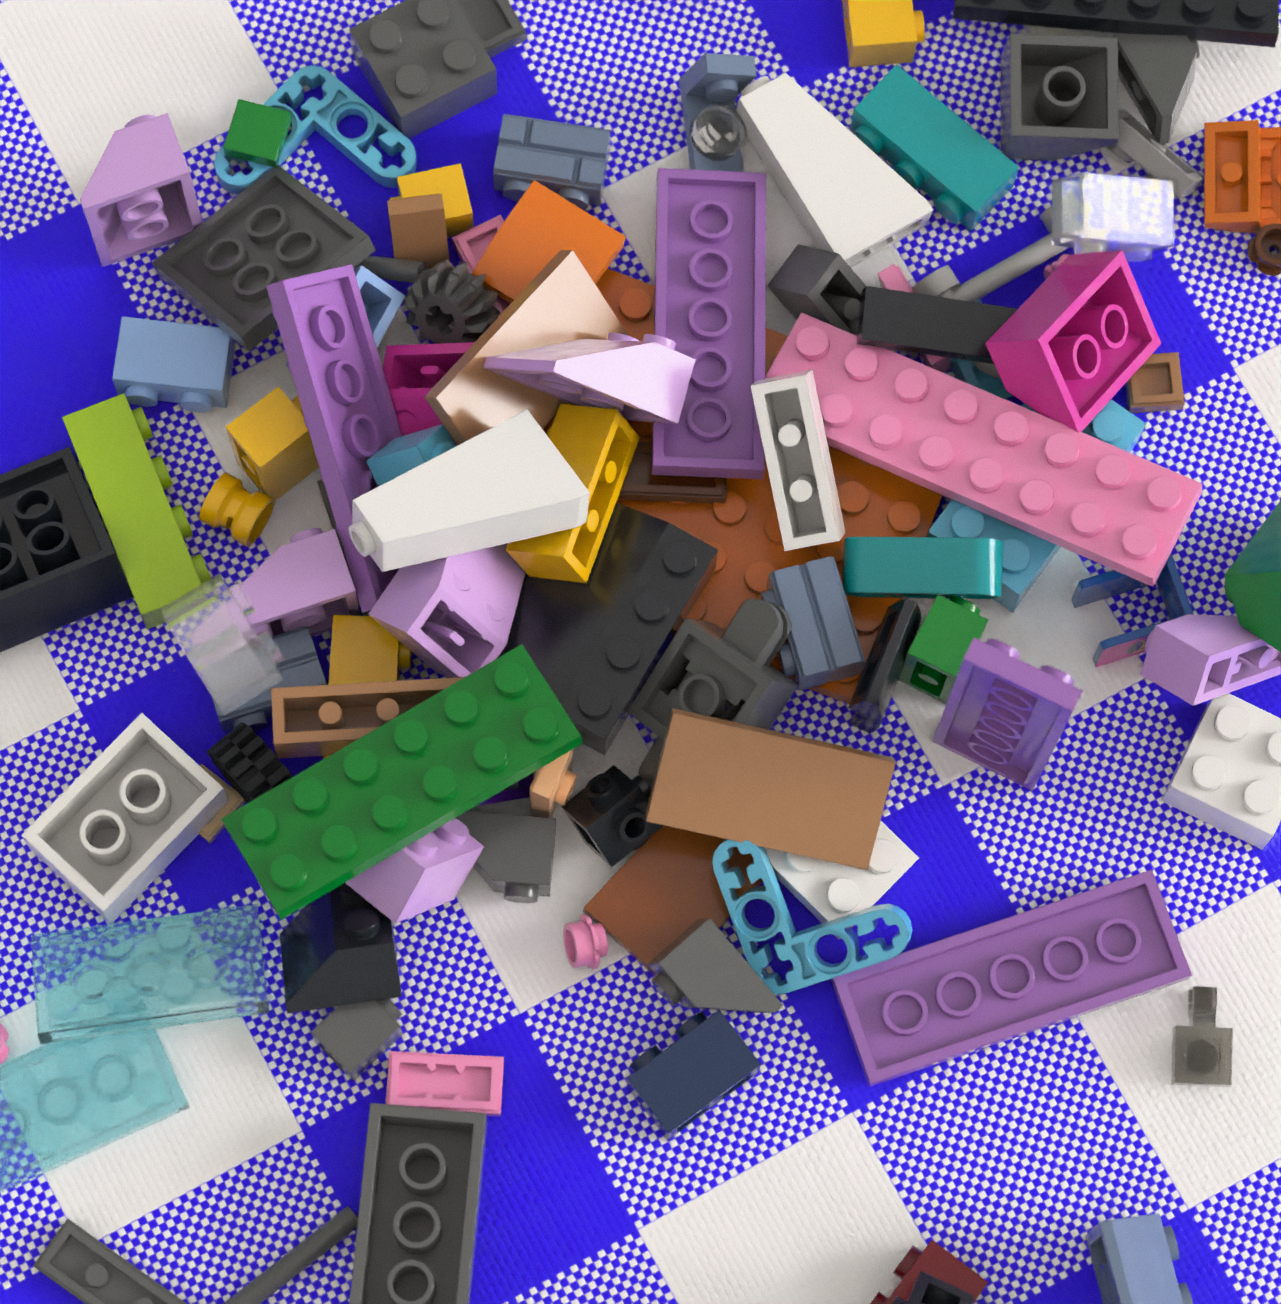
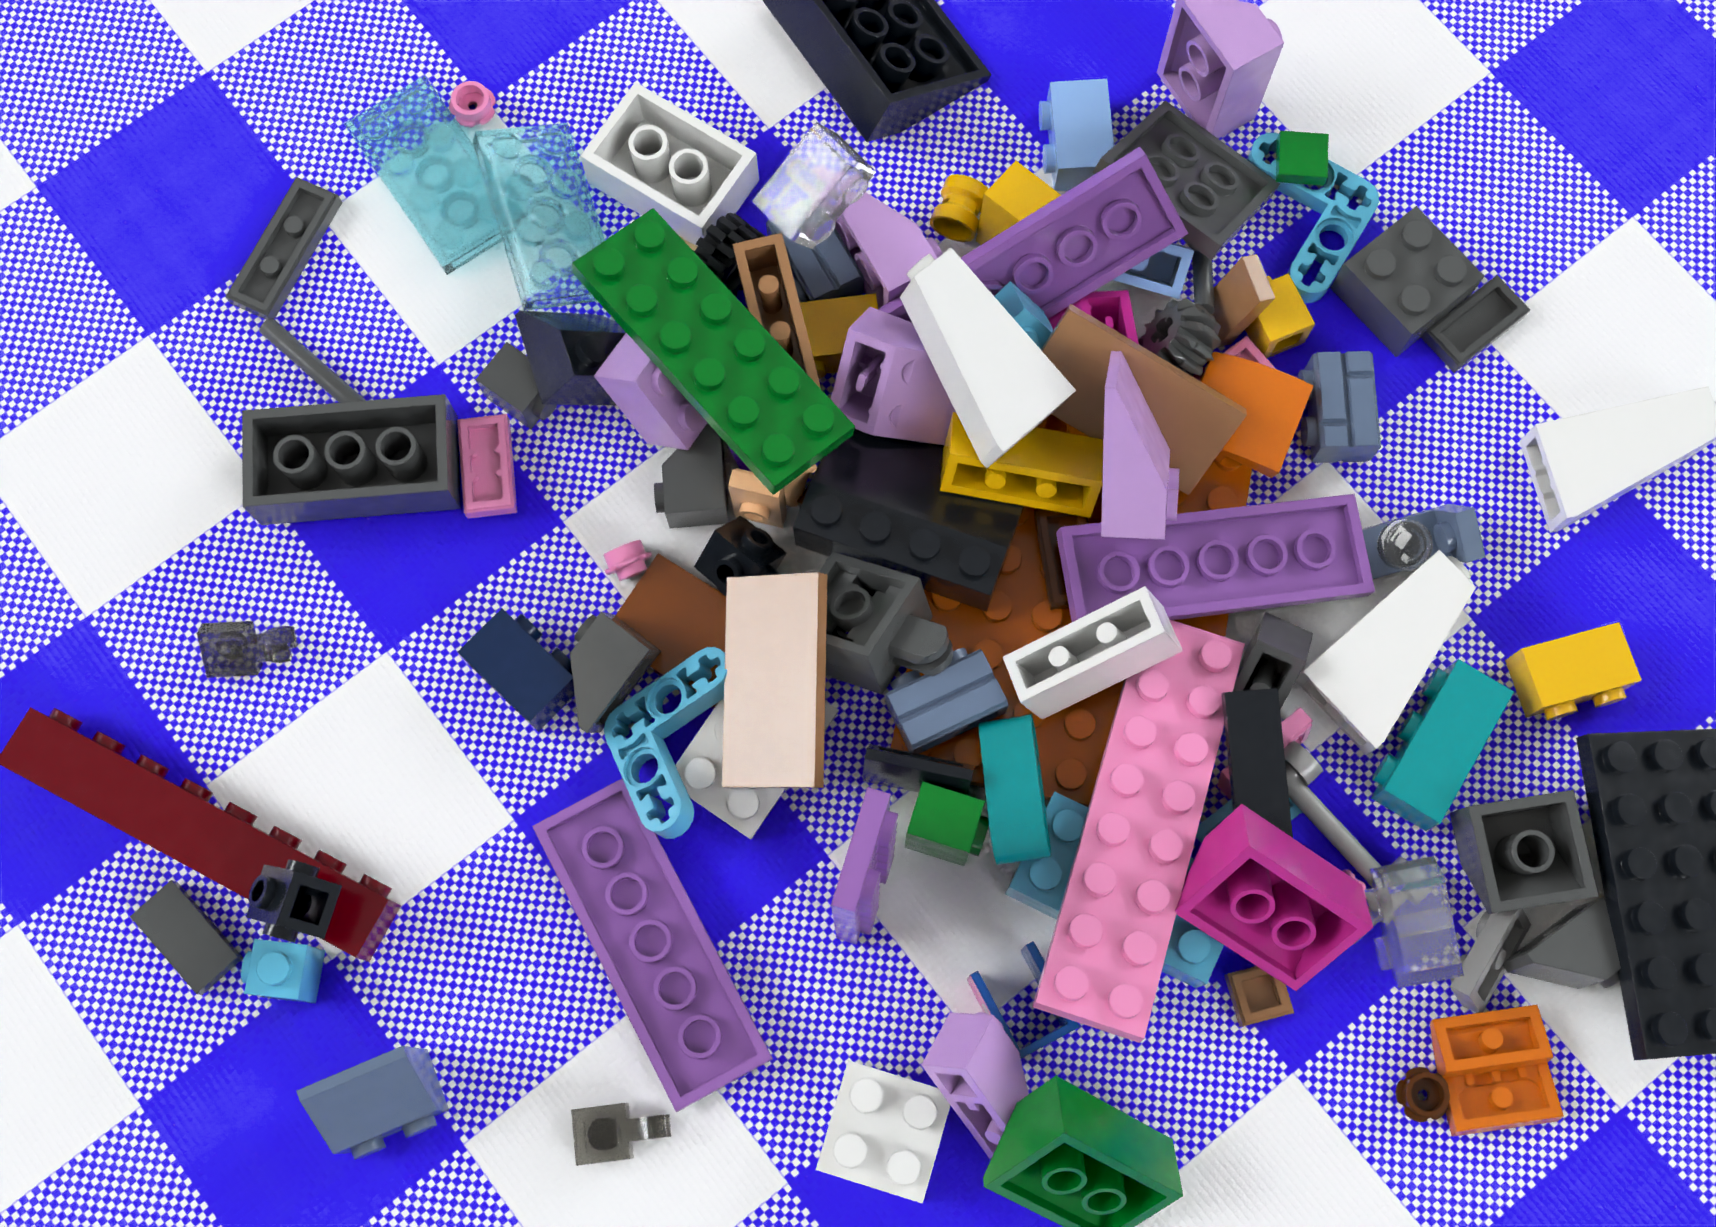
camera: 85 degrees right, 0 degrees up
lime brick [62,393,213,629] -> none

